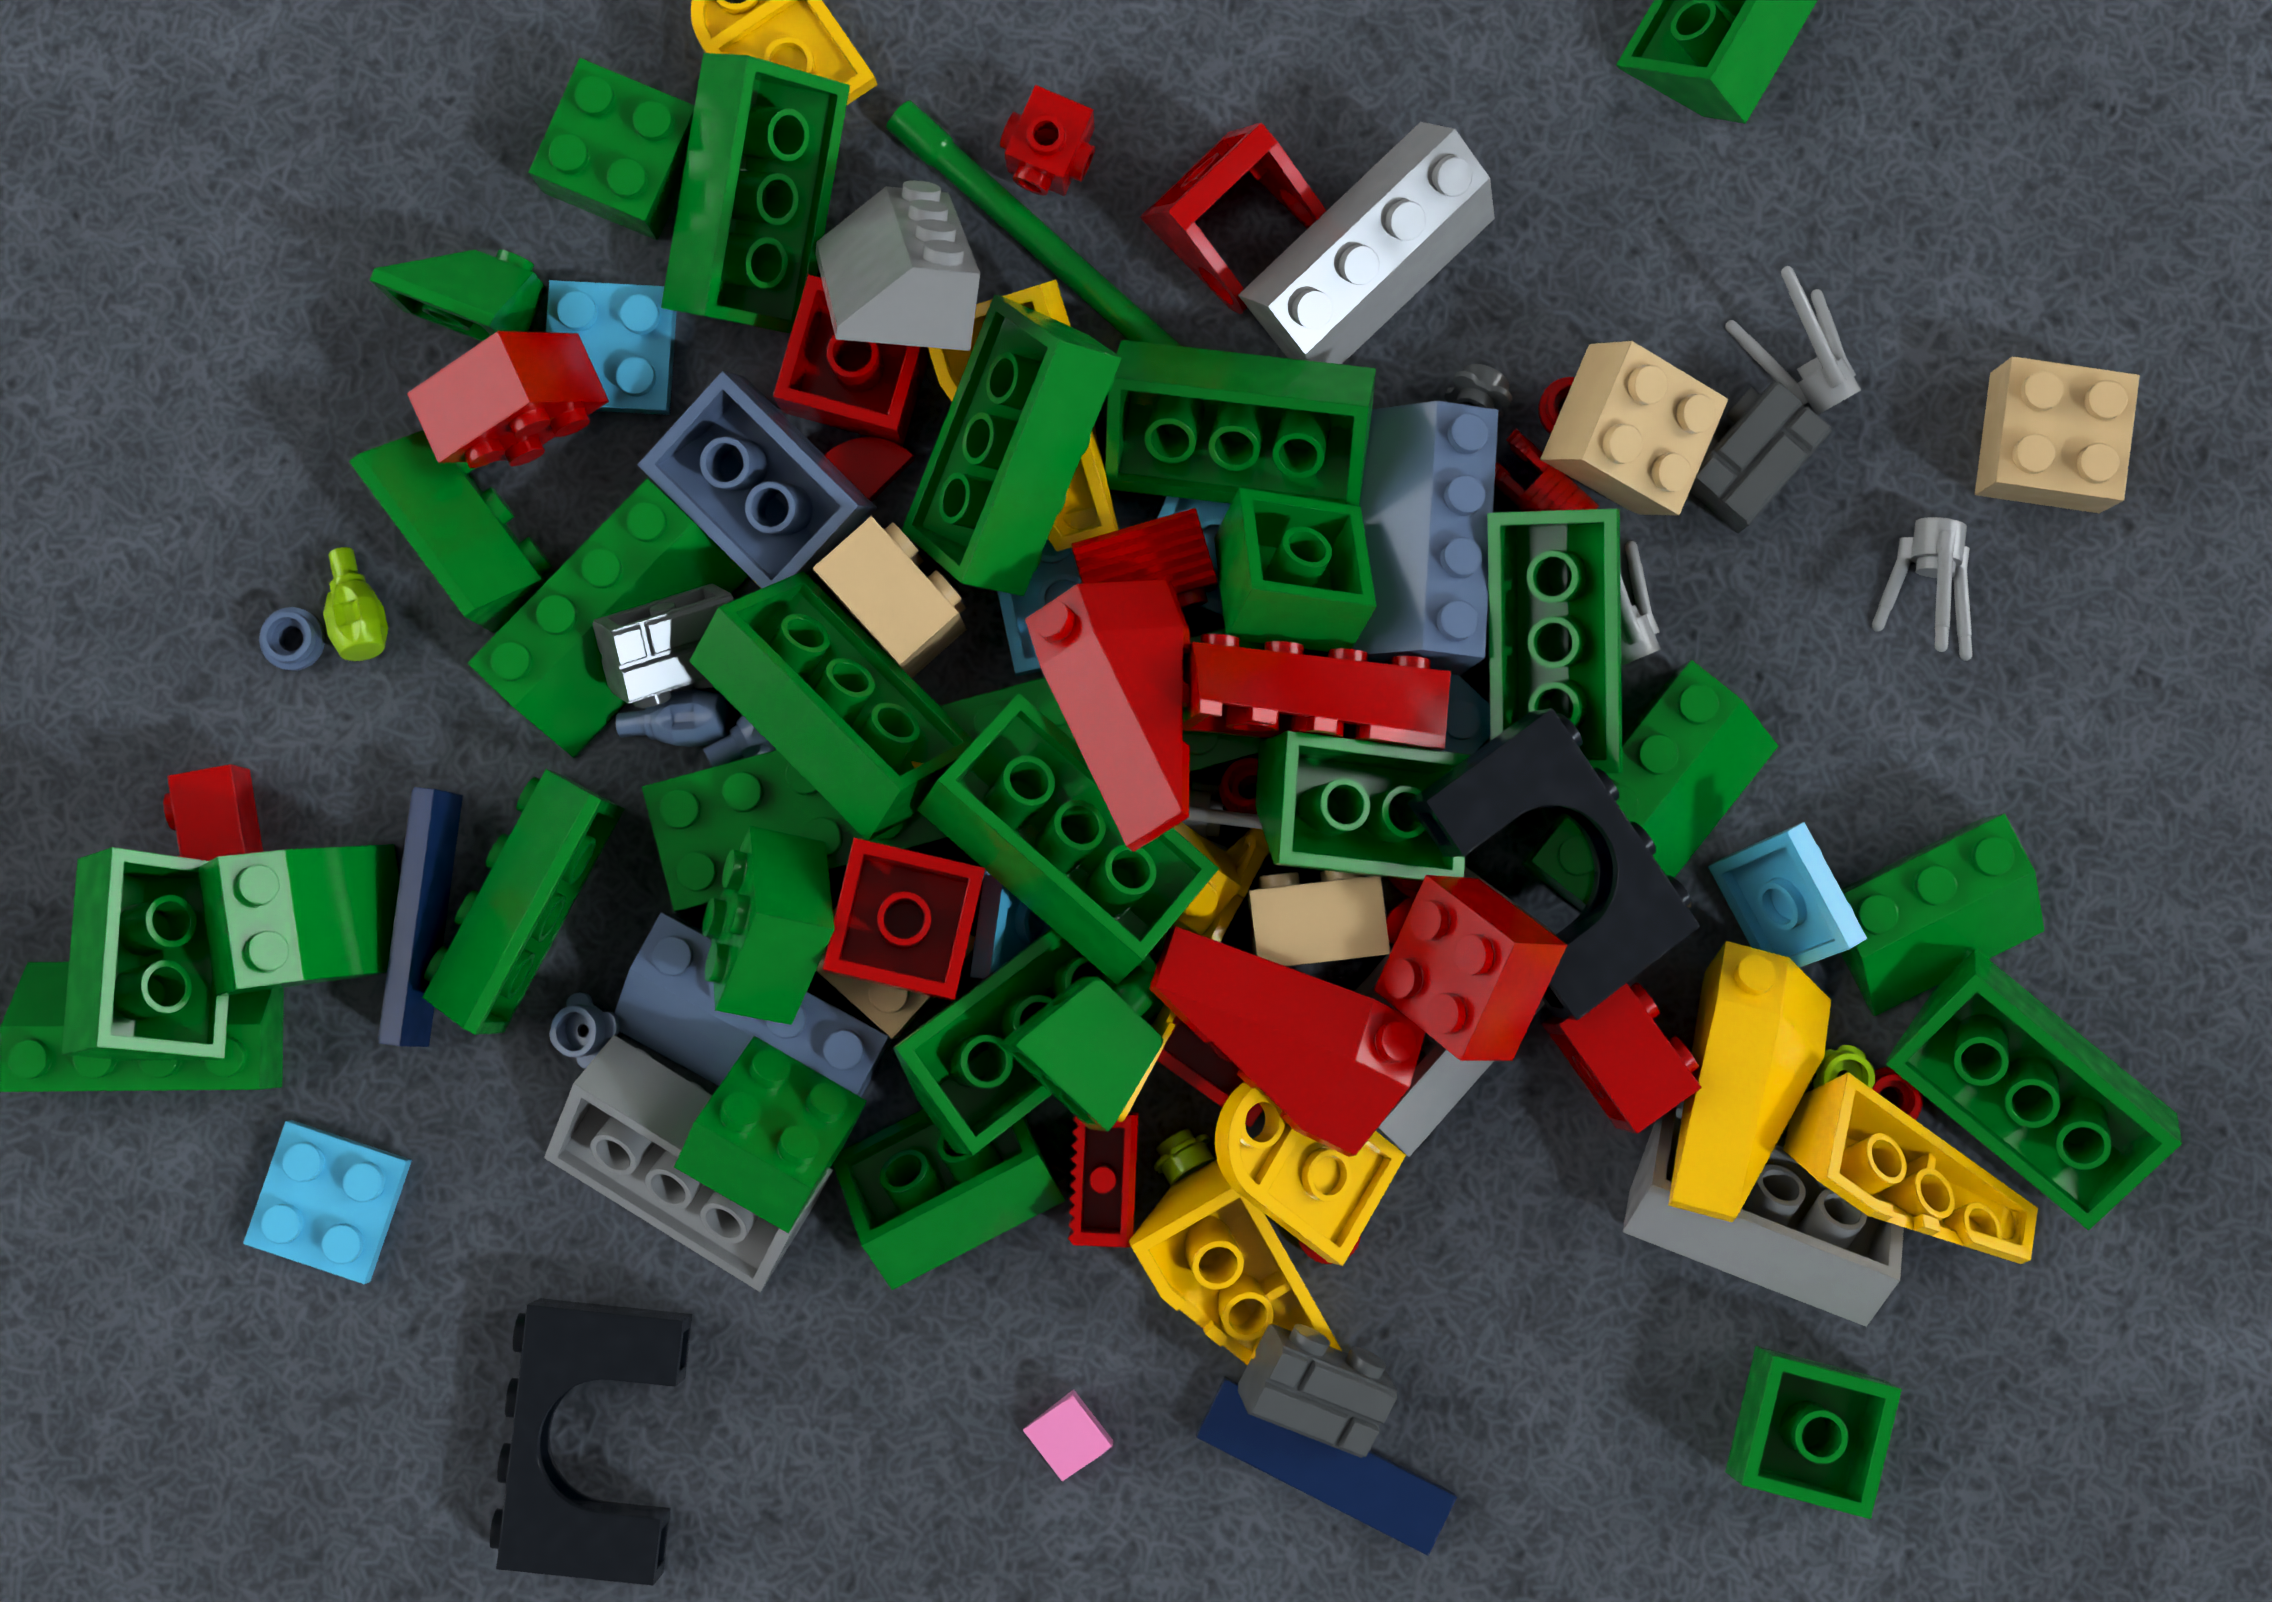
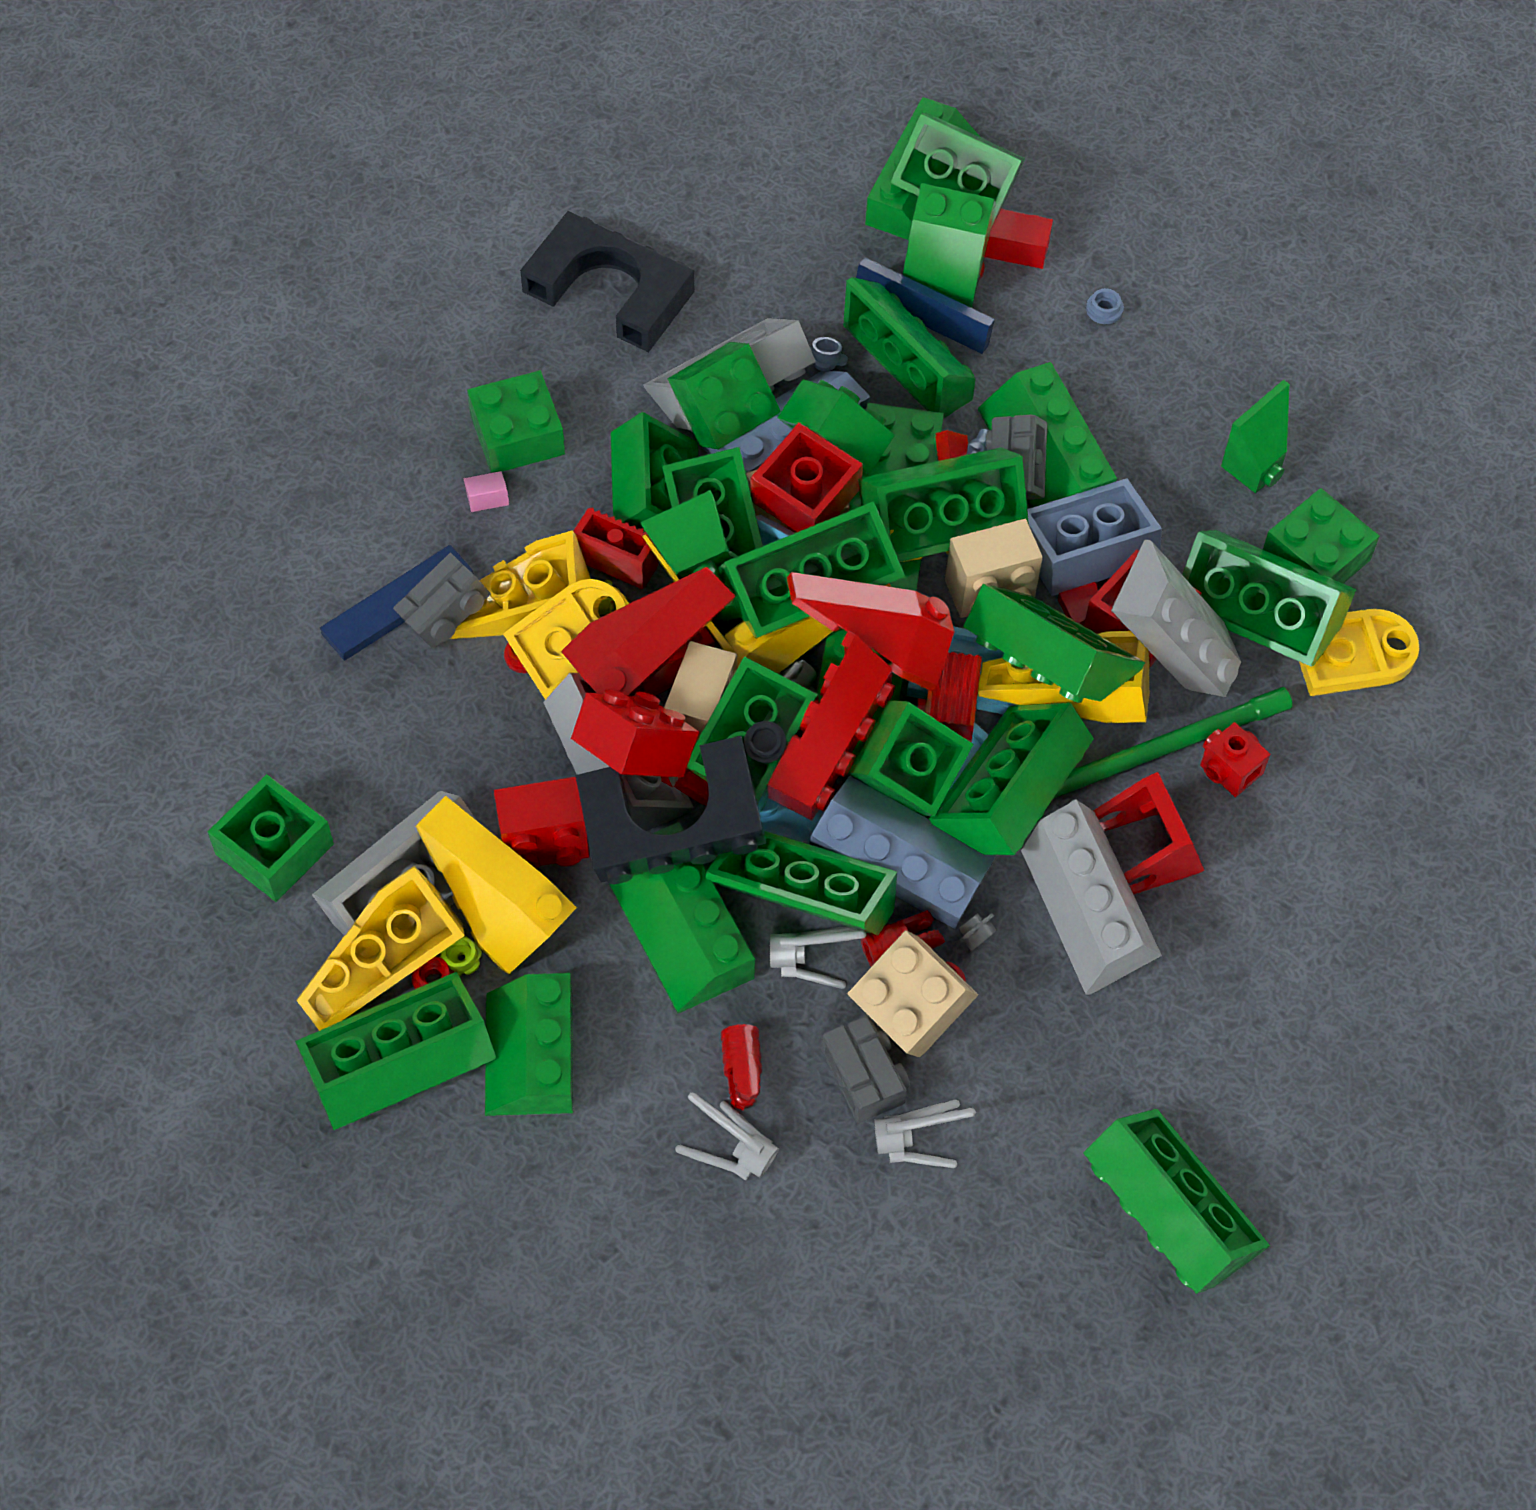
camera: 110 degrees right, 25 degrees down
medium azure plate [243,1120,412,1284] -> none
lime piece [323,547,388,661] -> none
green slope [349,430,552,633] -> none
red brick [407,331,609,468] -> none
medium azure plate [546,280,677,415] -> none
medium azure plate [1708,822,1867,968] -> none
tan brick [1975,356,2140,513] -> none
none -> green brick [467,370,565,473]
none -> red hinge [721,1024,762,1111]
none -> black plate [744,721,786,764]
none -> red tile [935,430,968,461]

